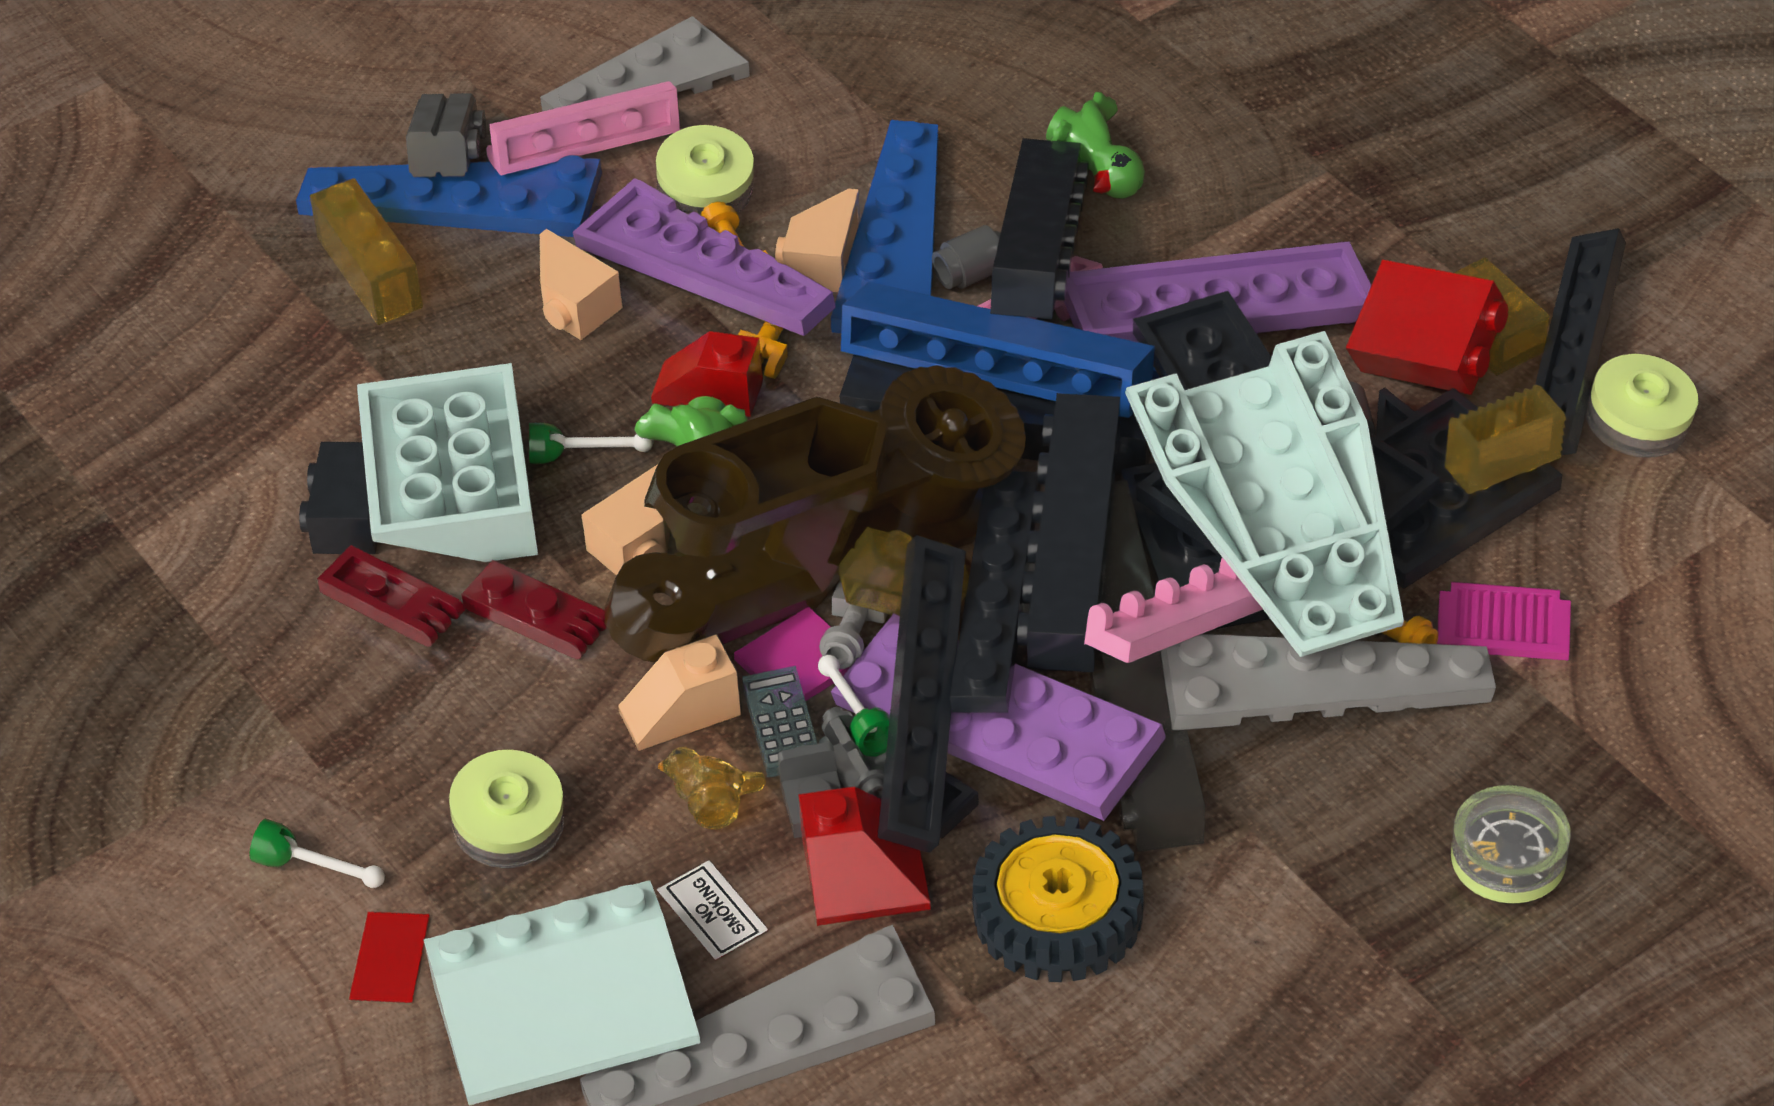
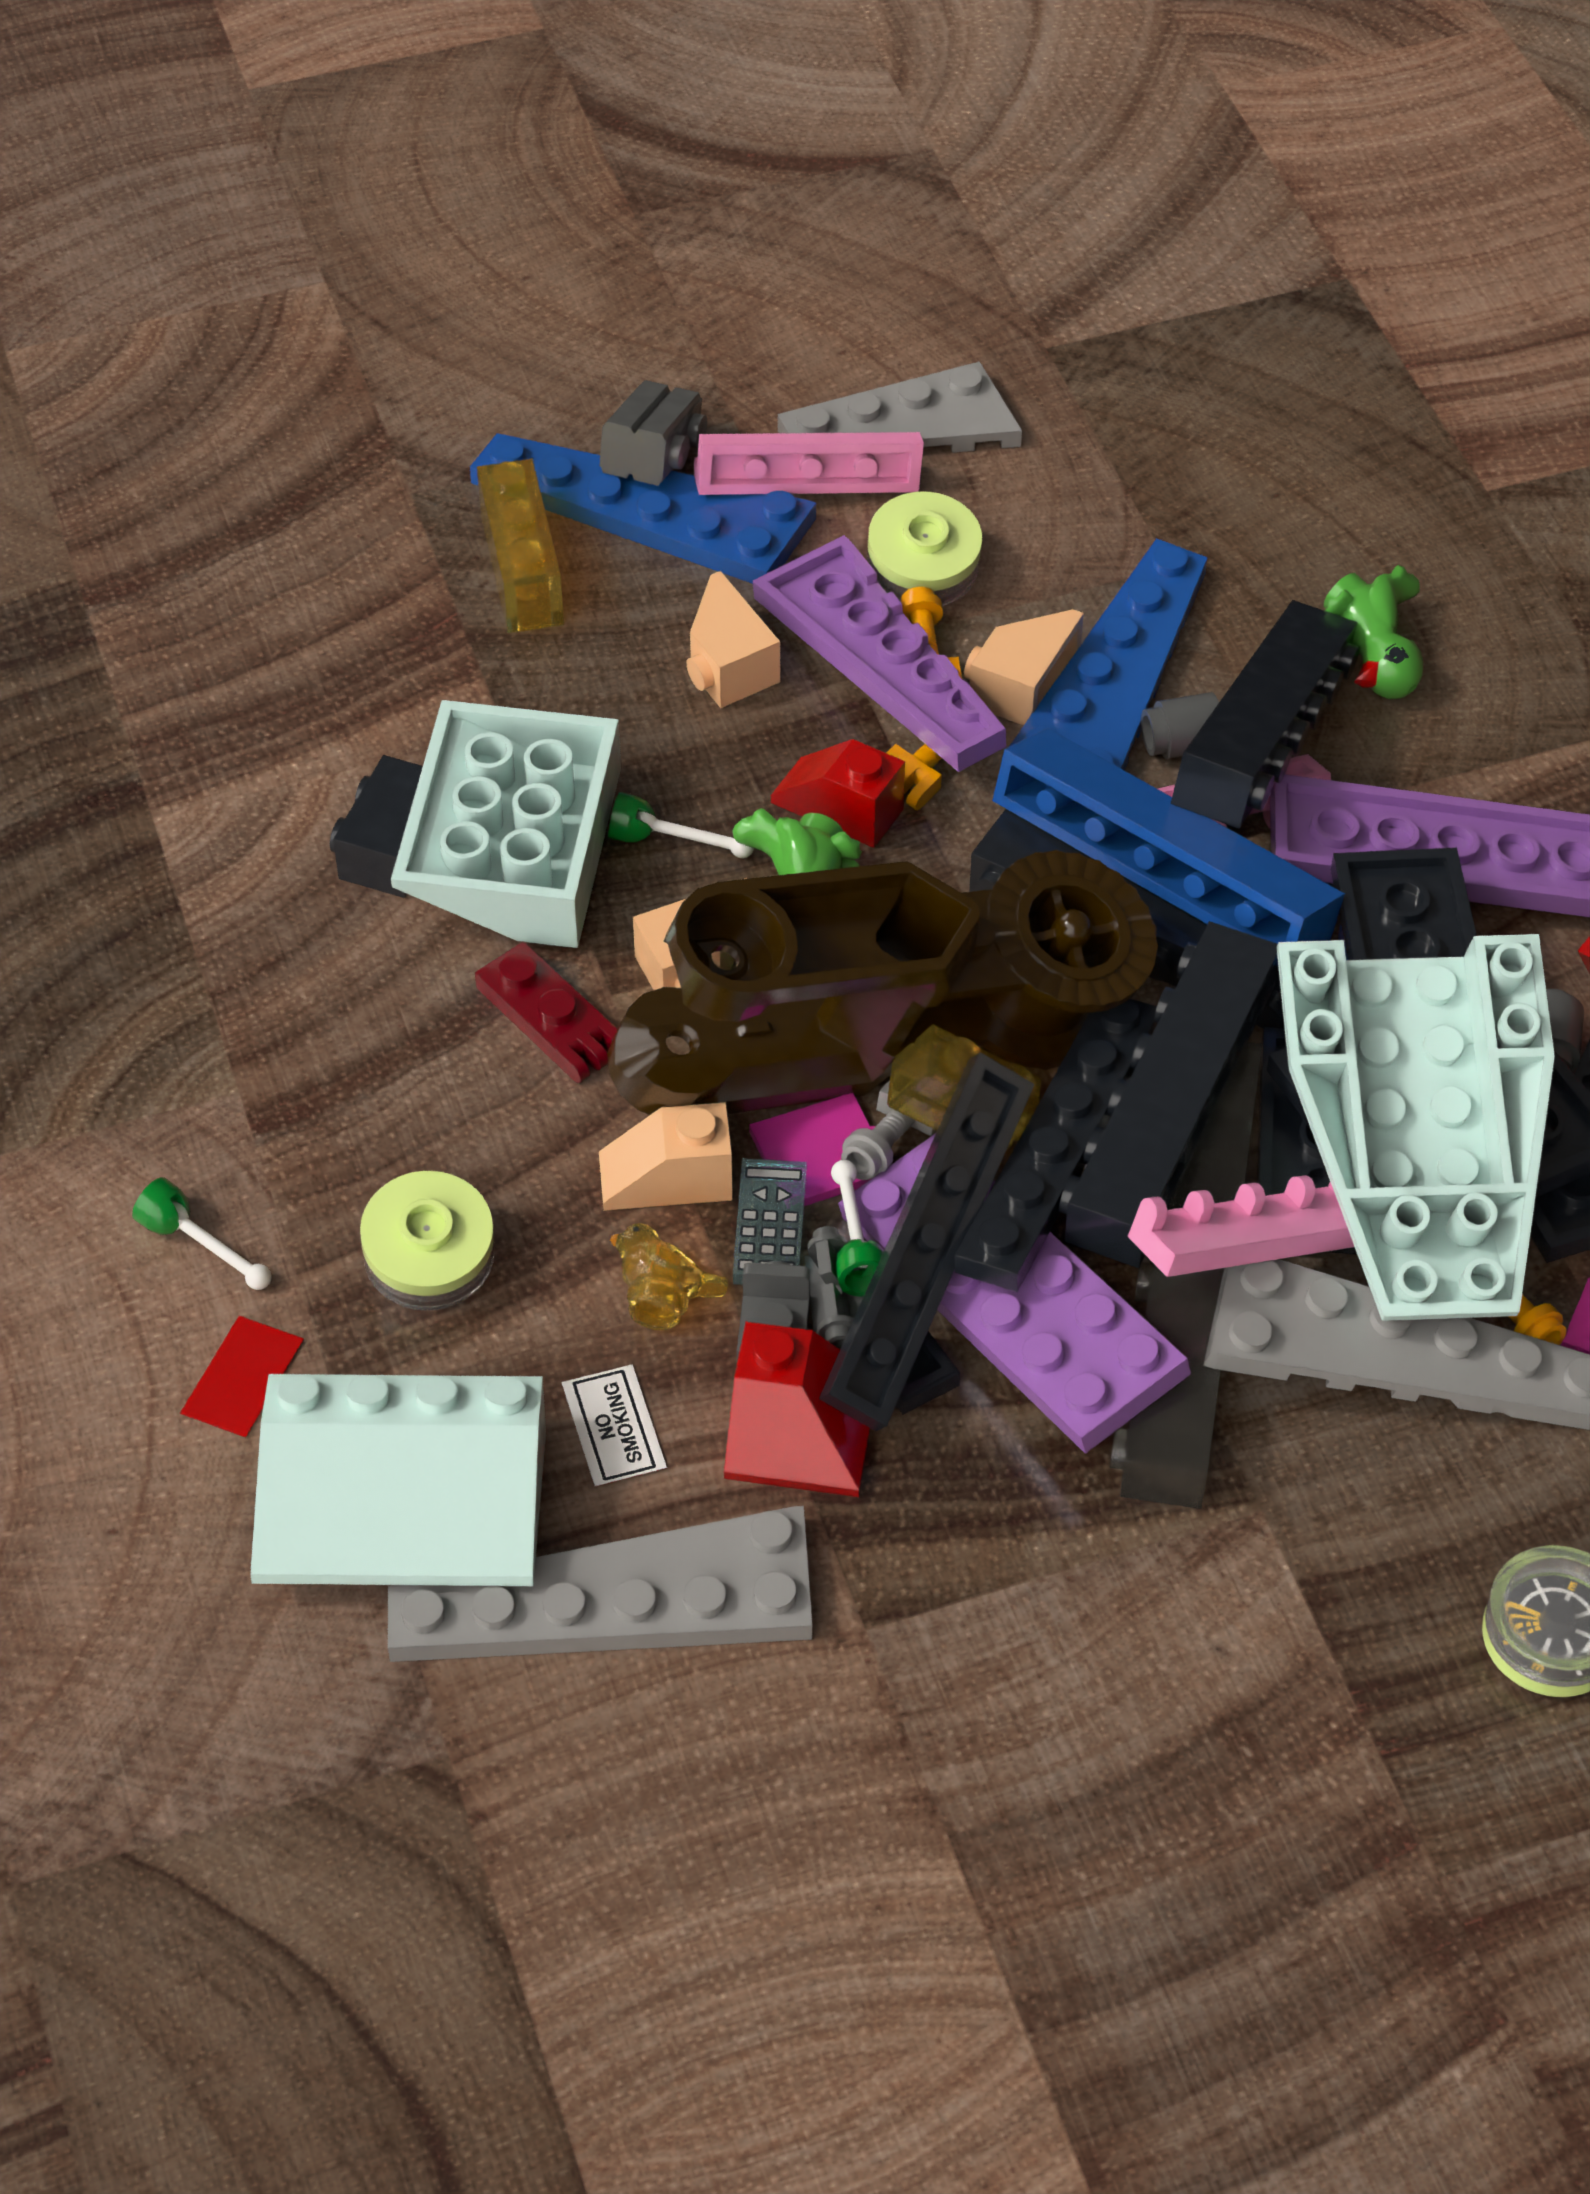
camera: 15 degrees right, 5 degrees up
dark red hinge [317,545,465,647] -> none
wheel [972,816,1144,982] -> none

